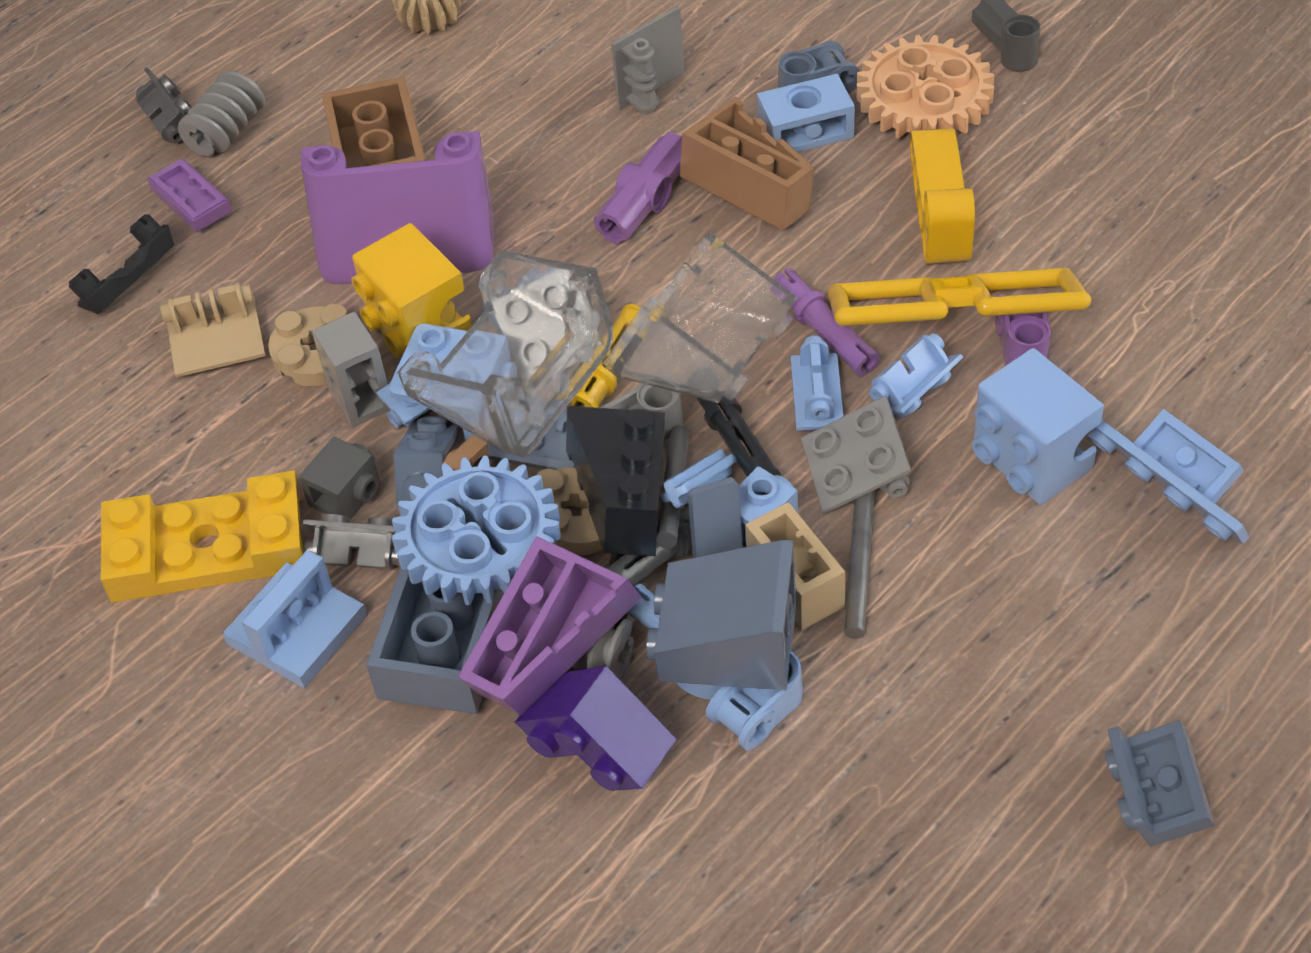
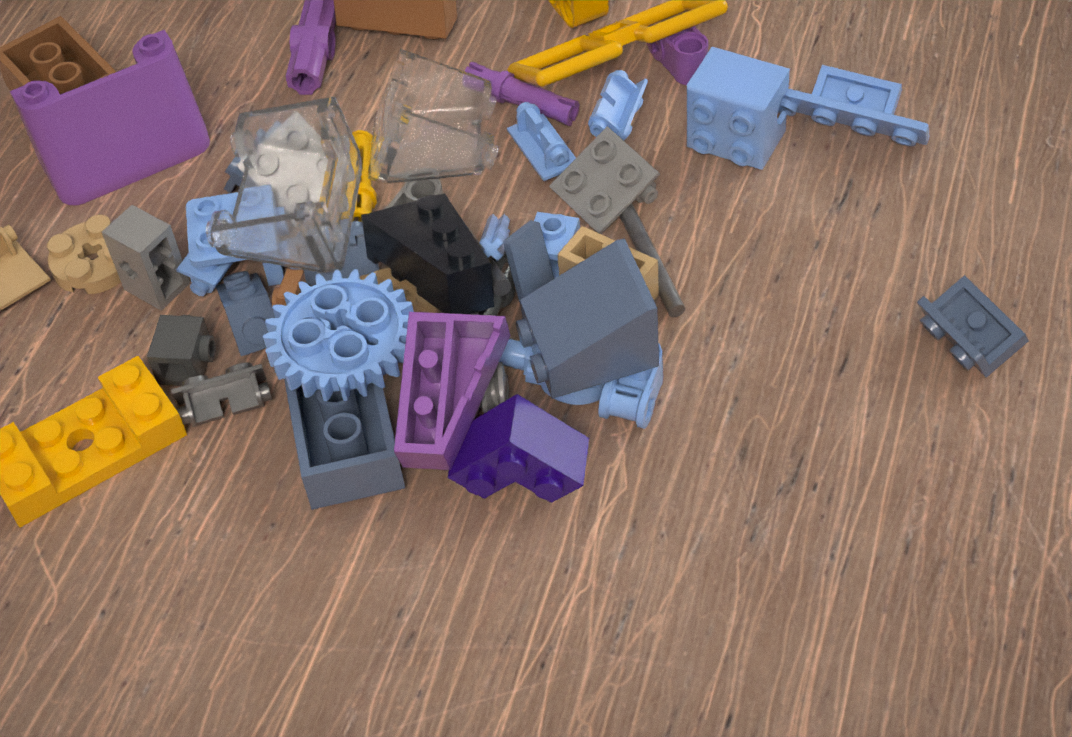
camera: 25 degrees left, 0 degrees up
light blue bracket [222,549,368,689] -> none
yellow piece [351,223,473,358] -> none
black pin [688,370,781,477] -> none

